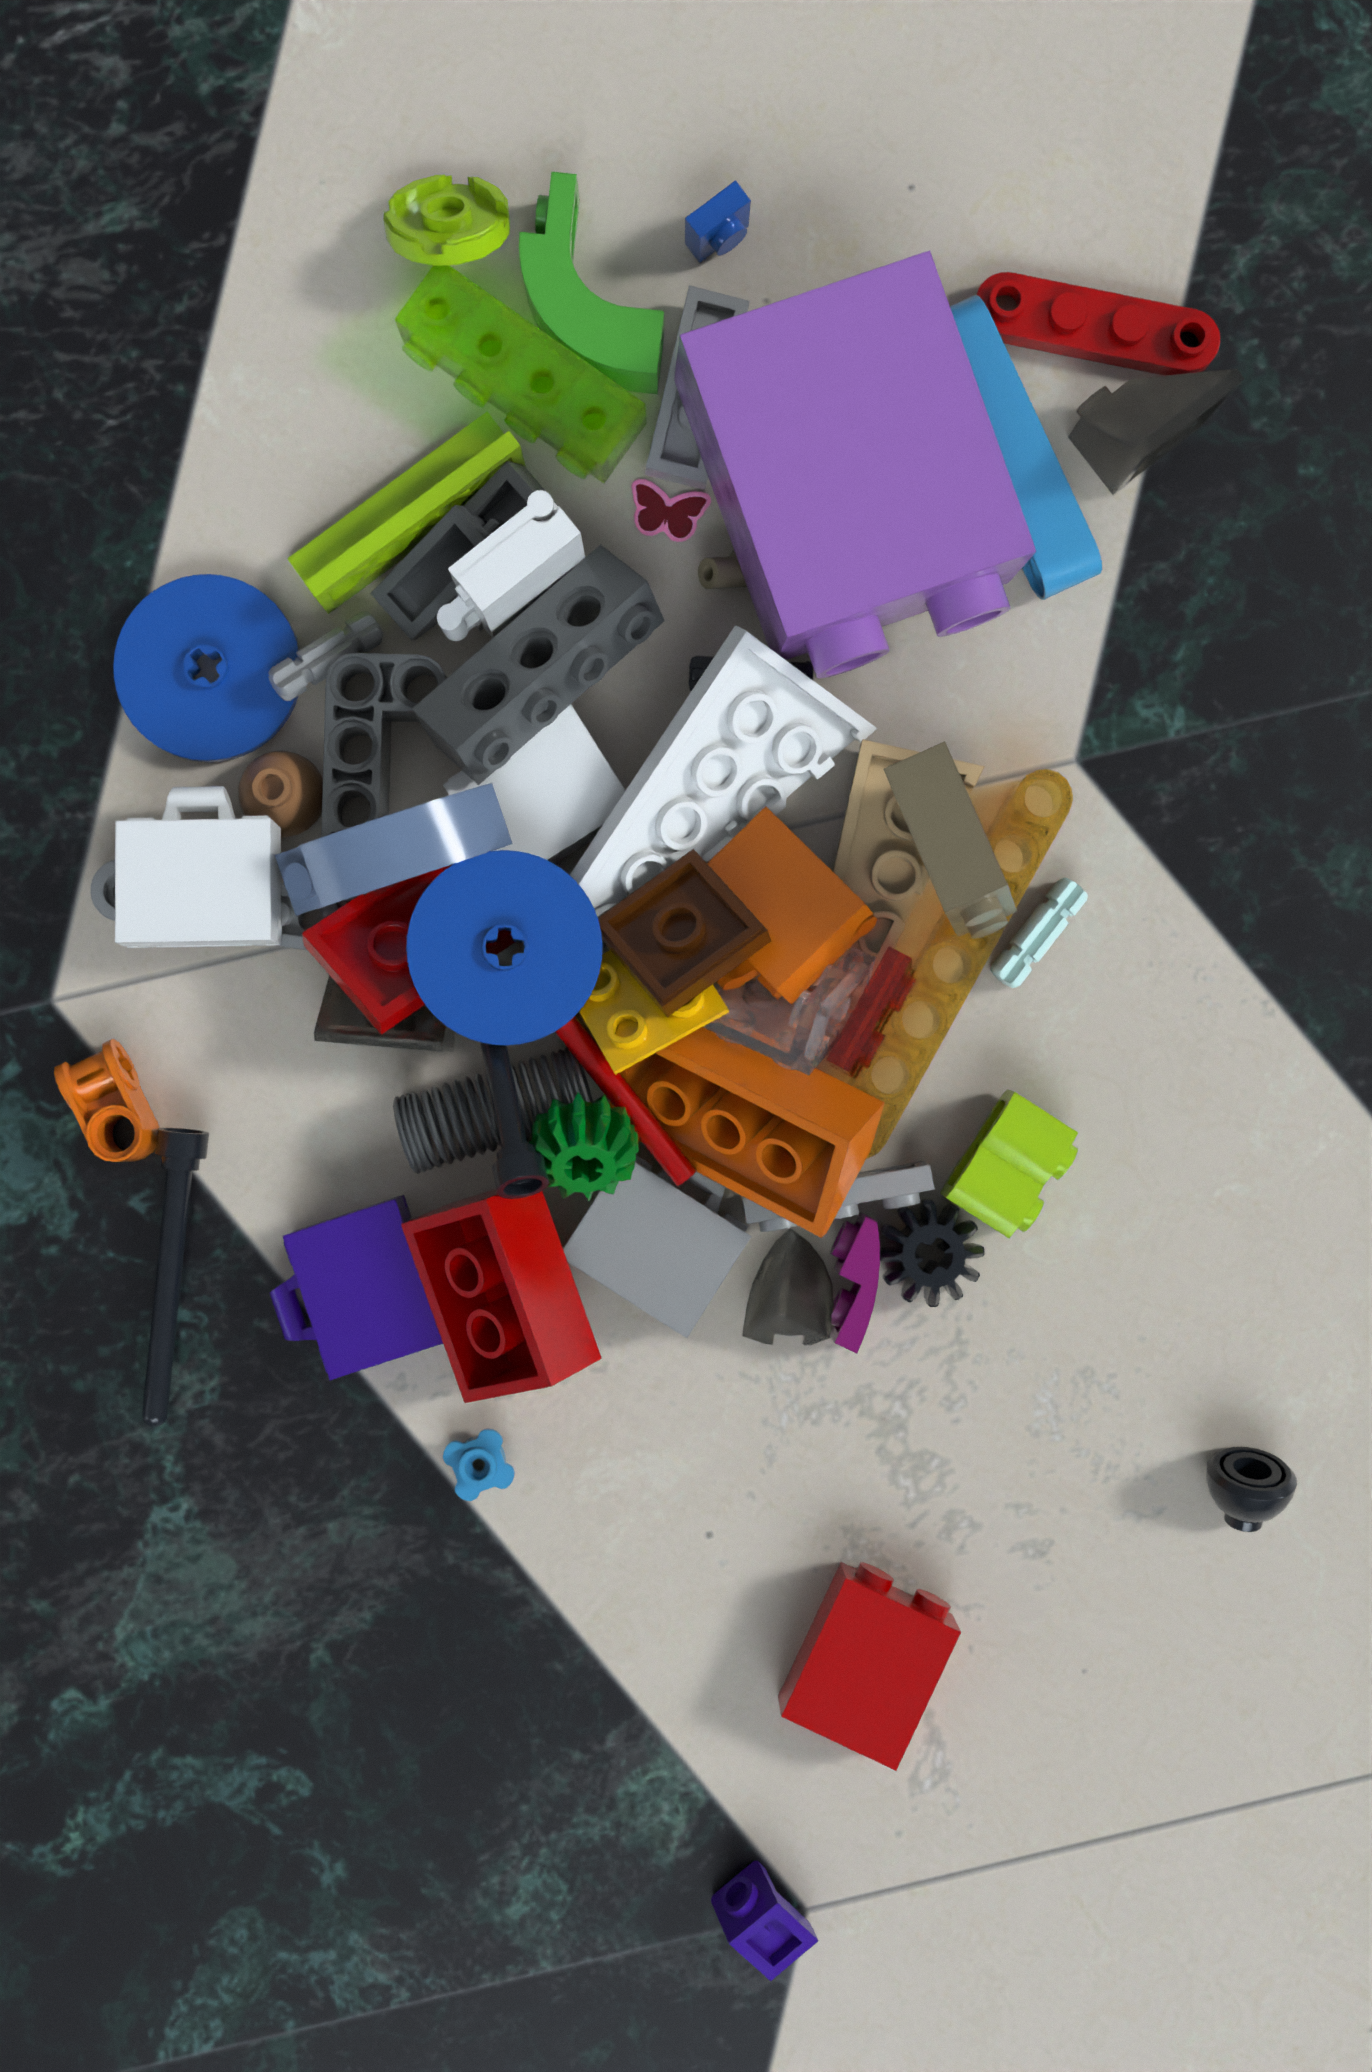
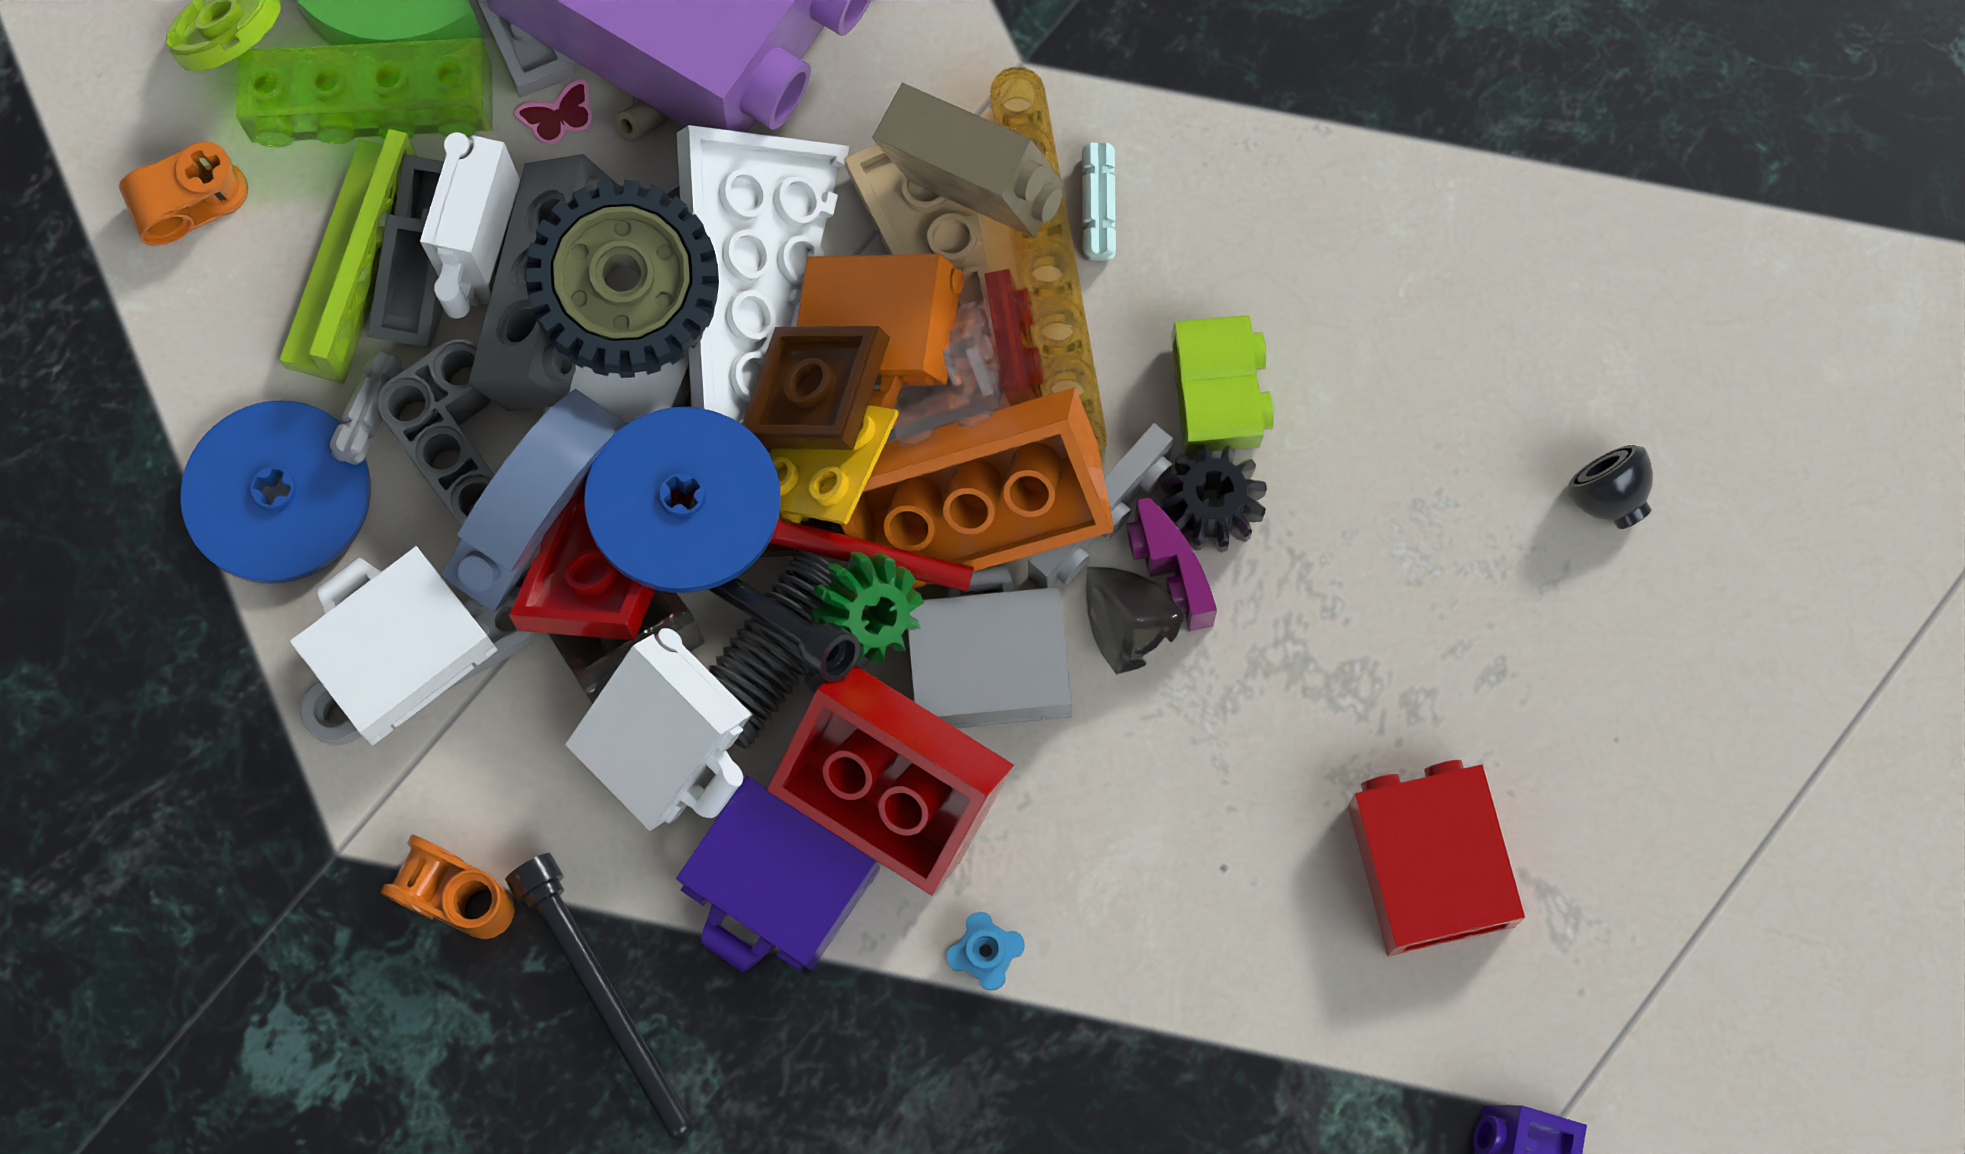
camera: 40 degrees left, 15 degrees down
medium nougat brick [238,751,323,838] -> none
none -> orange piece [118,141,249,246]
none -> wheel [525,180,719,378]
none -> white piece [565,628,752,831]

